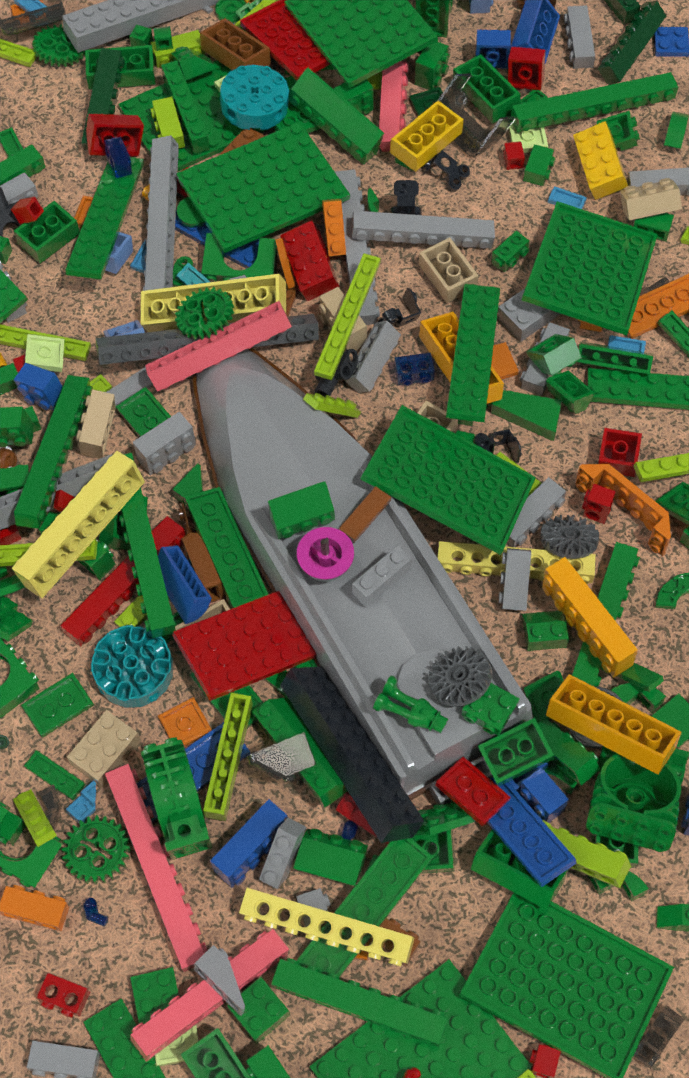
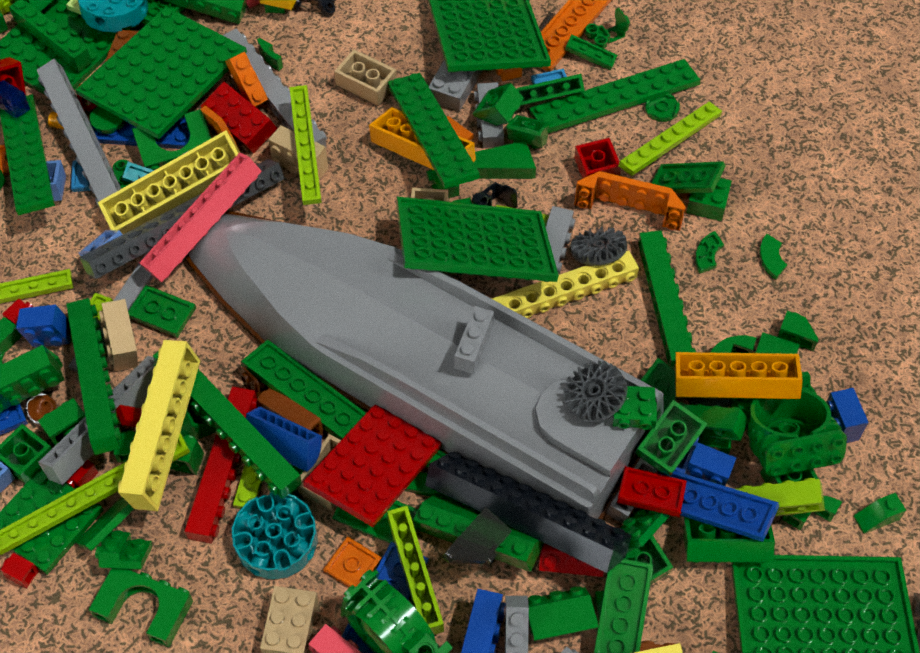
camera: 30 degrees left, 5 degrees down
green tile [21,673,94,738] -> none
yellowish green plate [25,334,64,372] -> none
light grey brick [133,411,196,475] -> none
lime brick [150,97,185,148] -> none
green slope [172,463,203,506] -> none
green gear [175,287,234,340] -> none
green slope [268,481,335,539] -> none
dark pink piece [297,527,354,582] -> none
lime plate [303,393,361,418] -> none
black connector [314,349,359,397] -> none
dark orange tile [339,486,391,543] -> none
clear blue arm [340,820,358,840] -> none
light grey brick [345,321,401,393] -> none
light grey brick [351,211,495,249] -> none
green piece [373,675,448,733] -> none
black piece [377,288,421,327] -> none
black piece [390,180,422,215] -> none
clear blue brick [394,352,435,386] -> none
green brick [491,231,530,272] -> none
light grey brick [499,548,531,611] -> none
green slope [522,610,569,651] -> none
light orange brick [542,557,638,678] -> none
red brick [581,484,616,524] -> none
green tile [616,663,664,692] -> none

